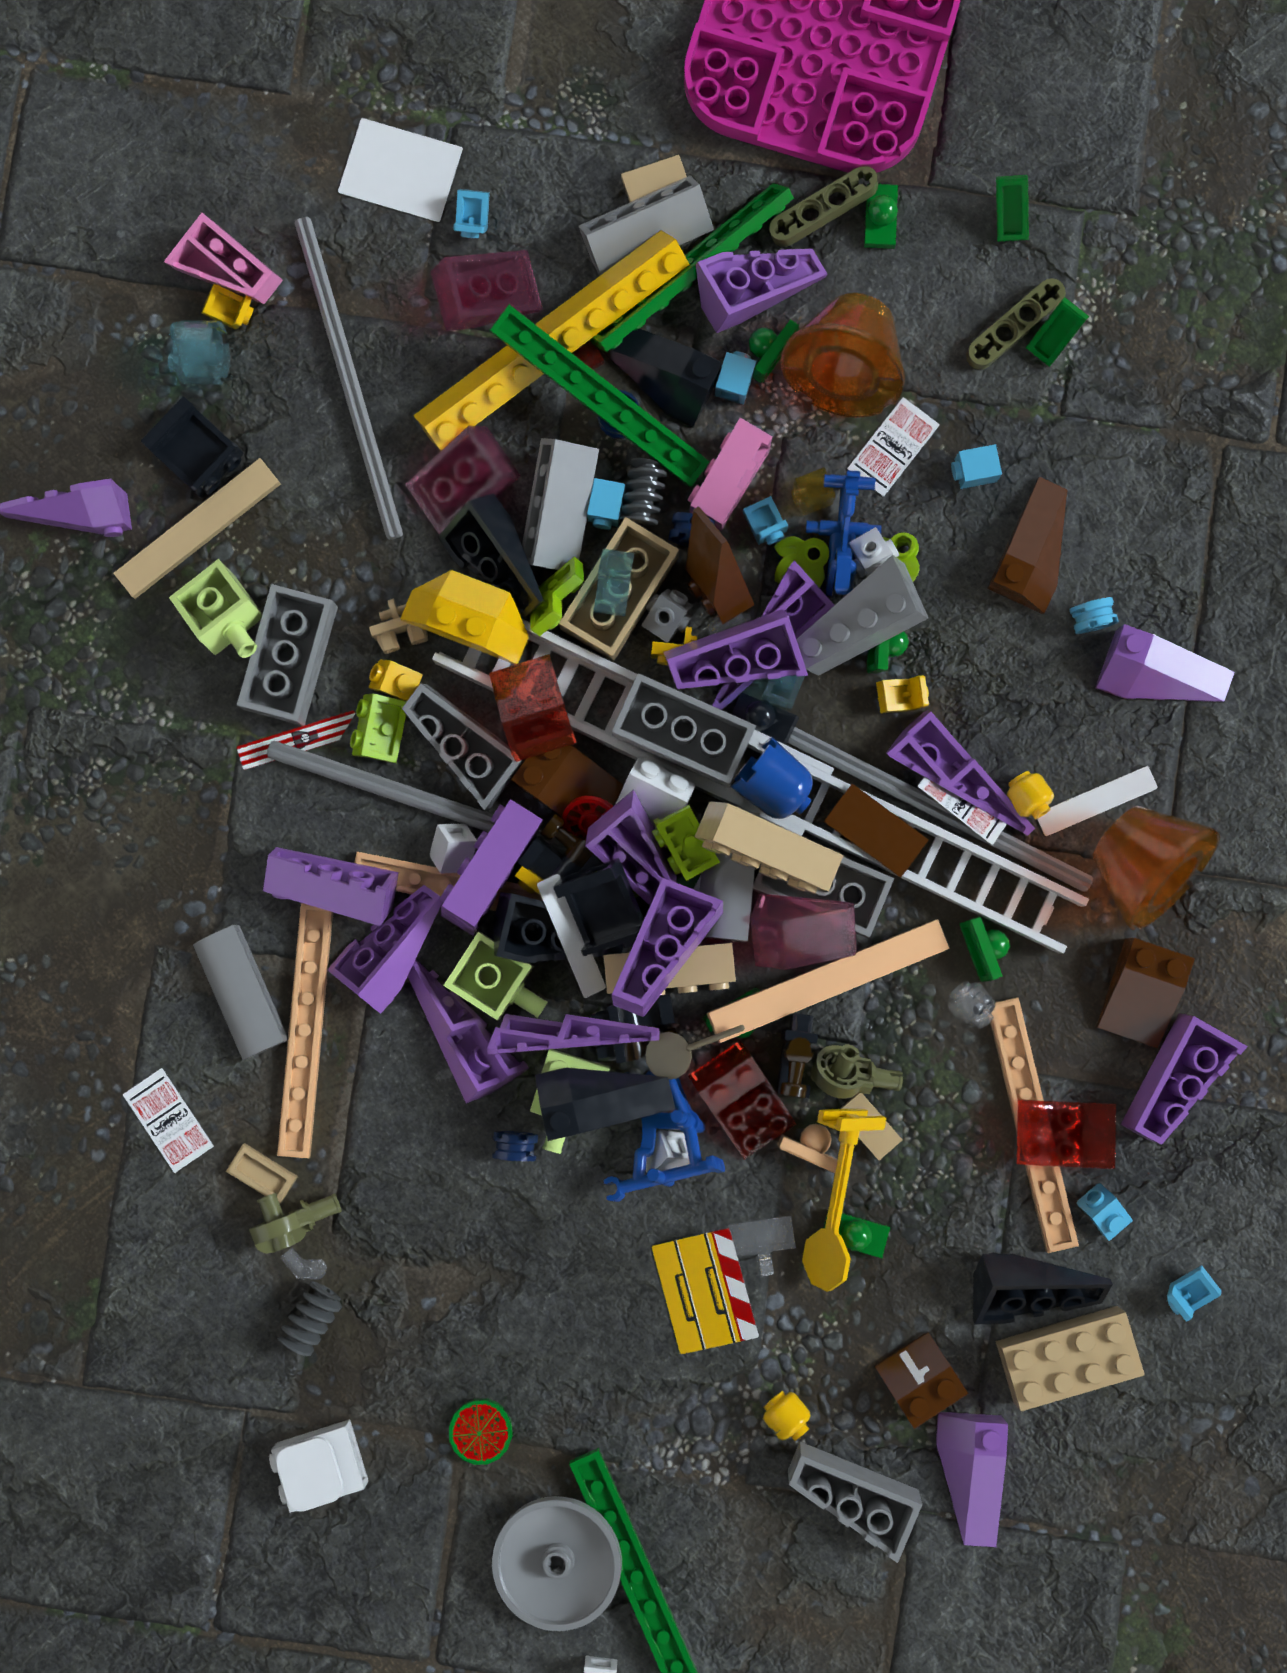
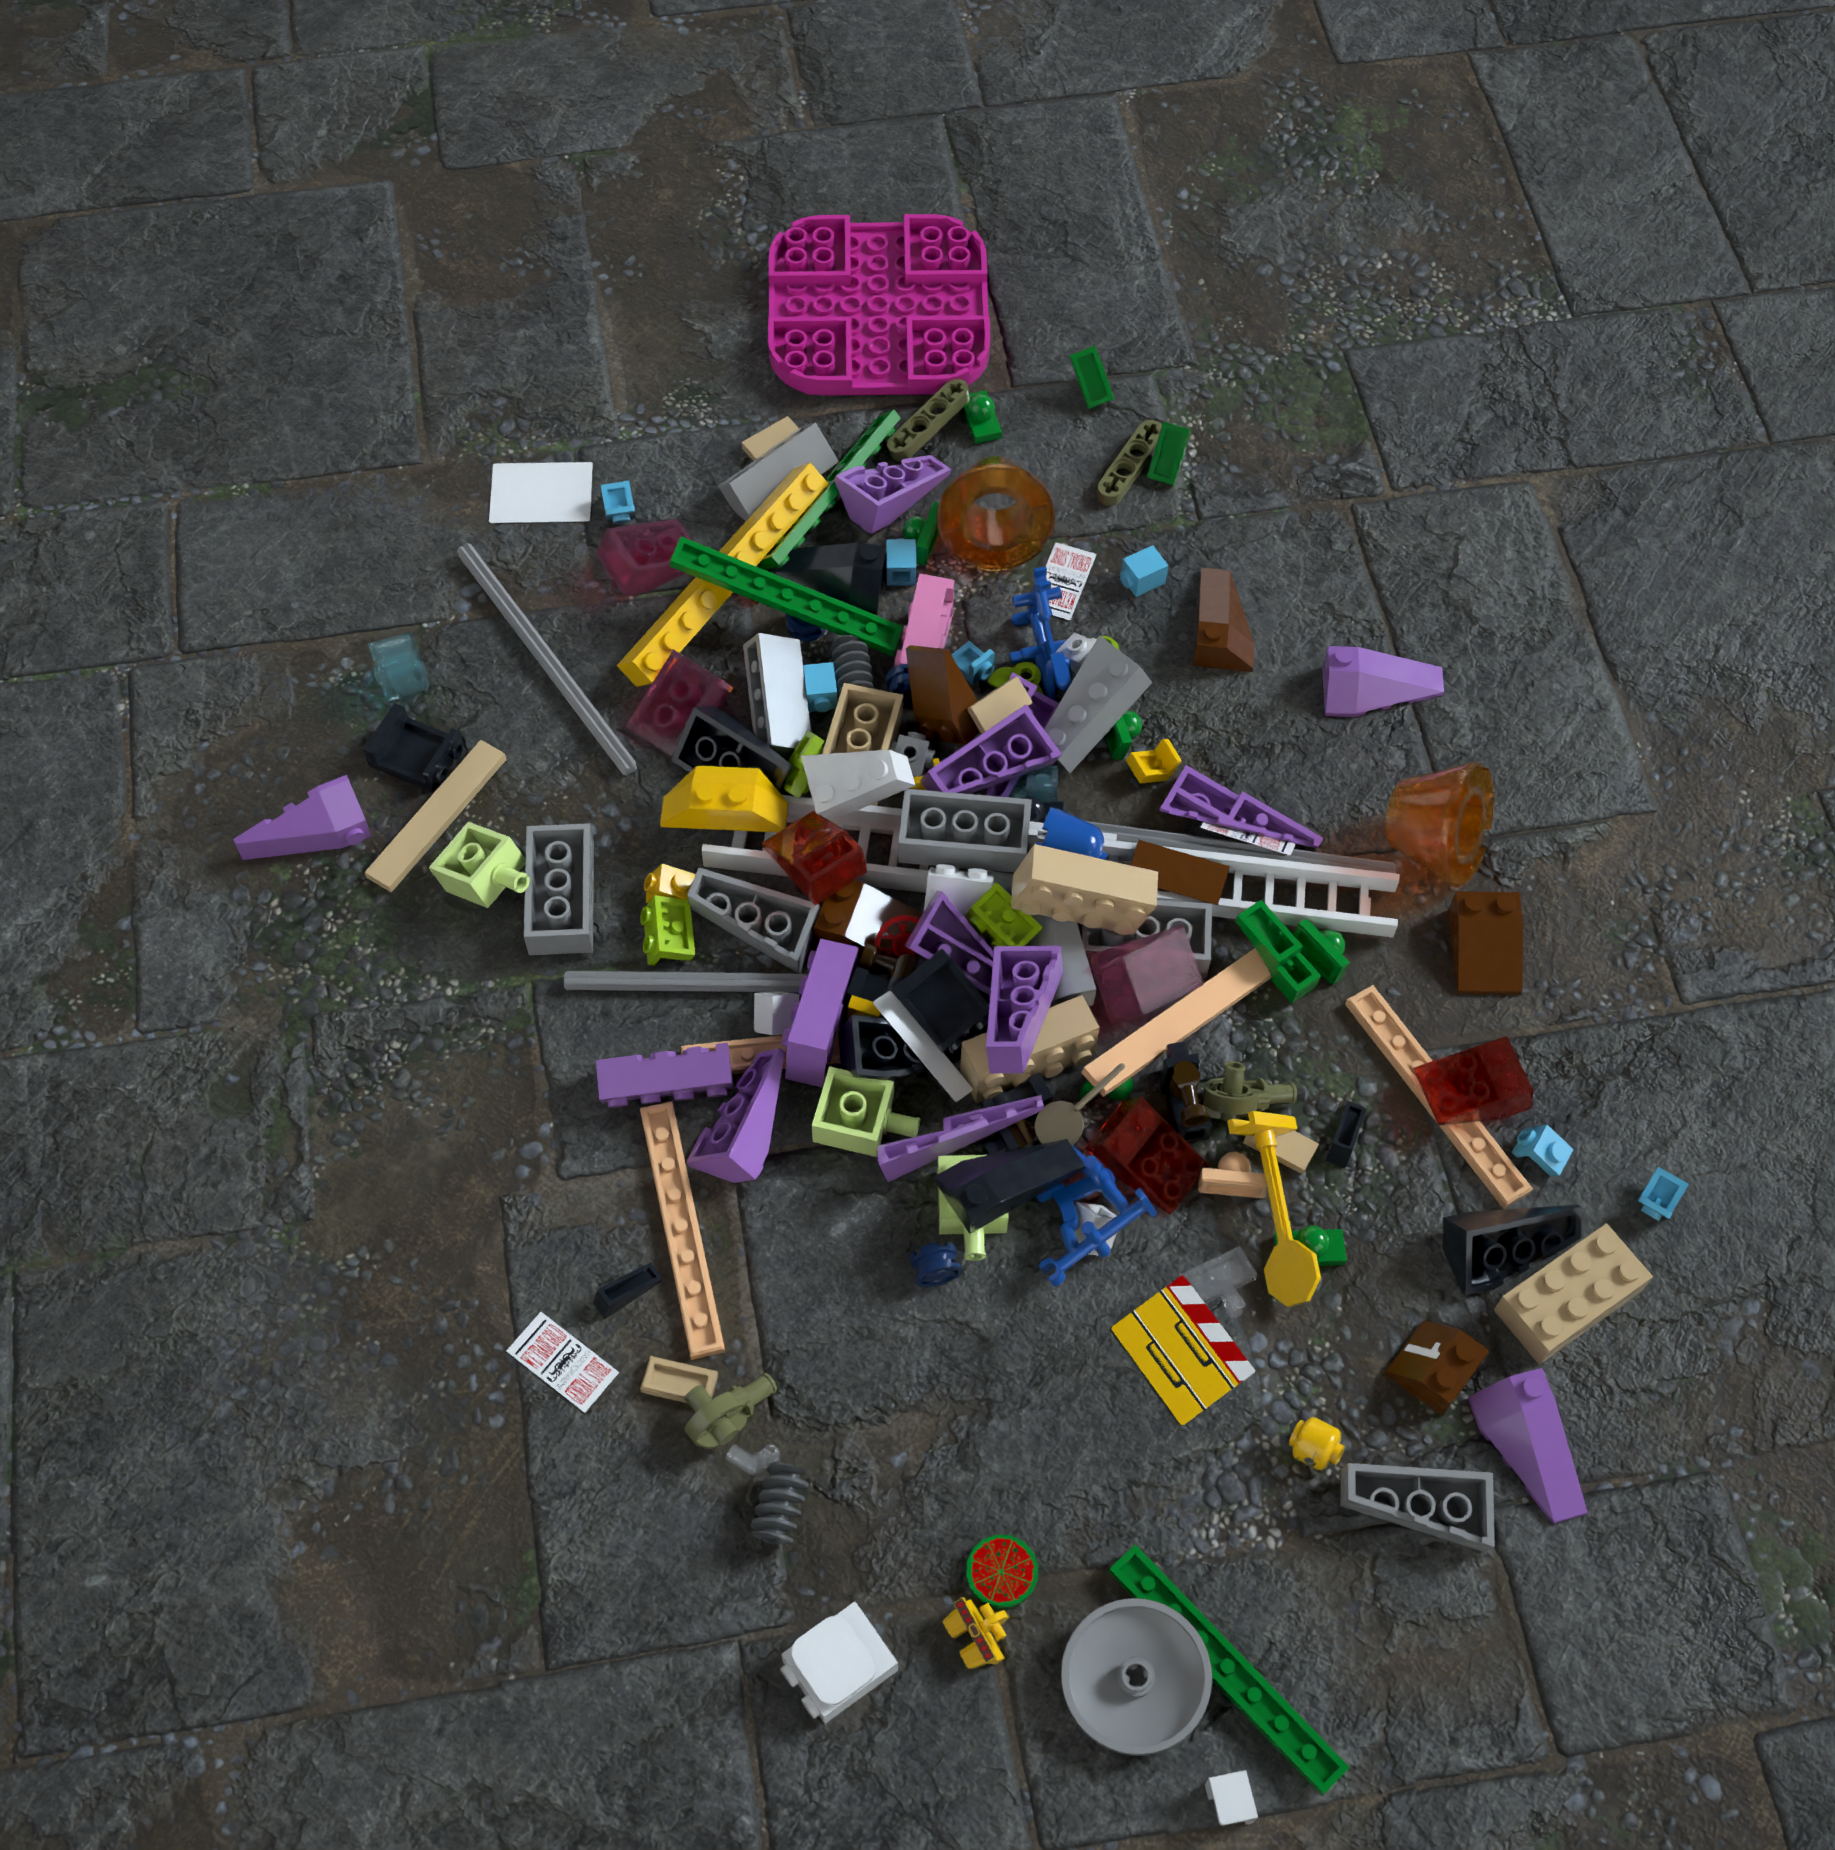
camera: 20 degrees left, 25 degrees down
bright pink wedge [164,213,283,304] -> none
light grey brick [193,925,288,1061] -> none
yellow bracket [201,283,254,330] -> none
sticker [237,710,356,770] -> none
tan hips [369,598,428,654] -> none
medium lavender wedge [408,959,529,1103] -> none
clear light blue slope [594,549,634,616] -> none
clear yellow brick [791,467,836,516] -> none
clear head [948,981,996,1029] -> none
yellow head [1007,771,1054,820] -> none
white sticker [1037,766,1158,836] -> none
medium azure wheel [1069,597,1119,634] -> none
medium lavender wedge [1121,1013,1248,1145] -> none
none -> black piece [593,1262,663,1320]
none -> white wedge [801,750,915,820]
none -> yellow hips [943,1598,1009,1669]
none -> tan tile [966,676,1033,734]
none -> green slope [1235,900,1321,1004]
none -> black piece [1326,1102,1367,1168]

